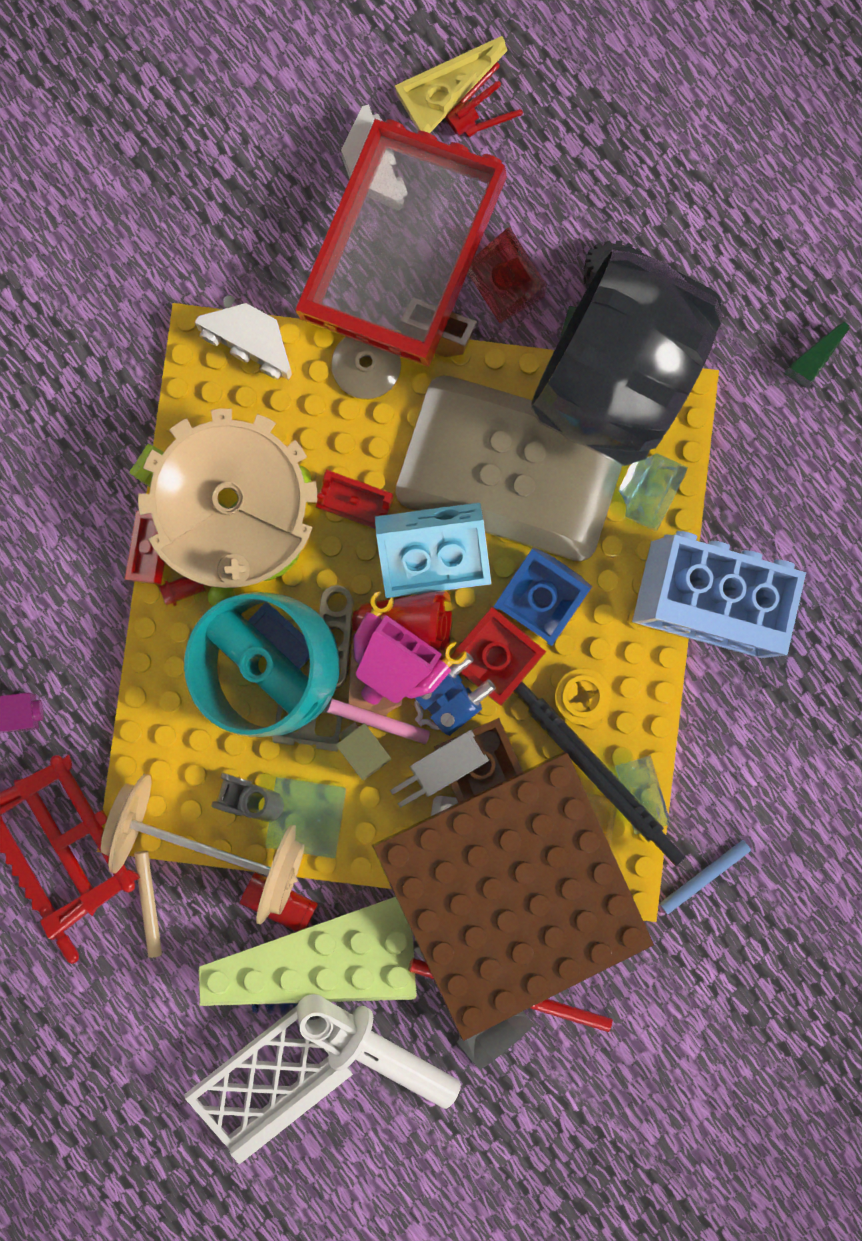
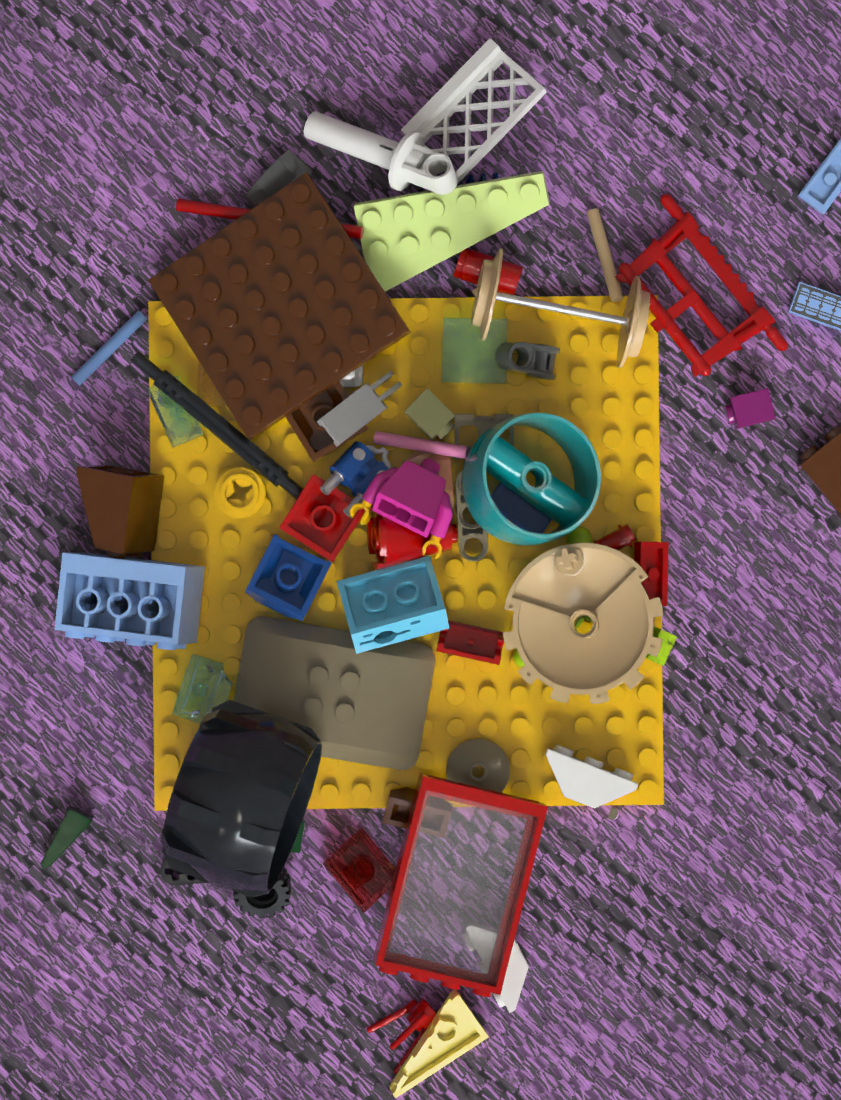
camera: 175 degrees right, 5 degrees up
none -> reddish brown slope [76,465,164,559]

